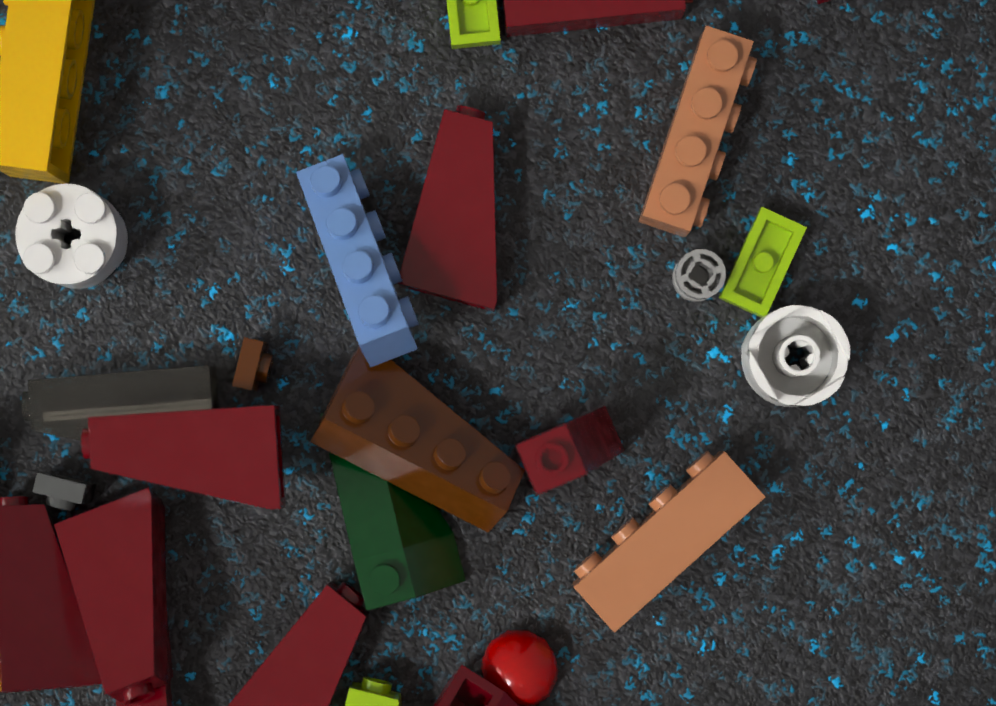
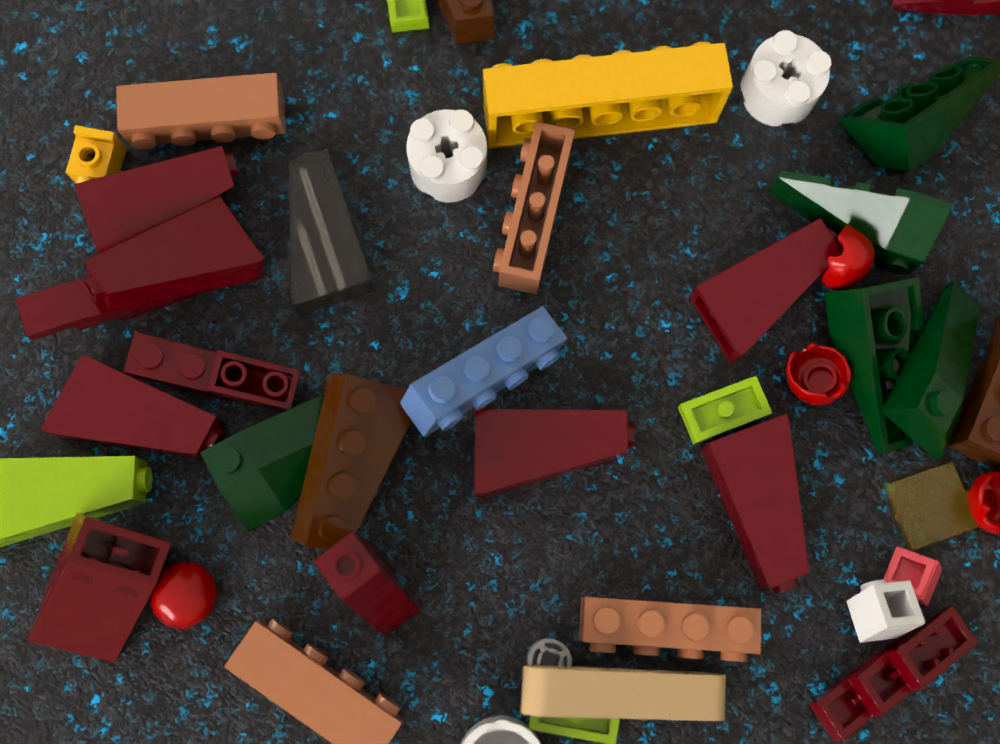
camera: 75 degrees right, 10 degrees down
dark grey plate [32,472,96,511] -> none
dark red slope [81,405,286,509] -> none
reddish brown plate [232,337,274,392] -> none
none -> dark red slope [123,332,301,411]
none -> nougat brick [492,121,575,295]
none -> tan beam [521,665,726,721]

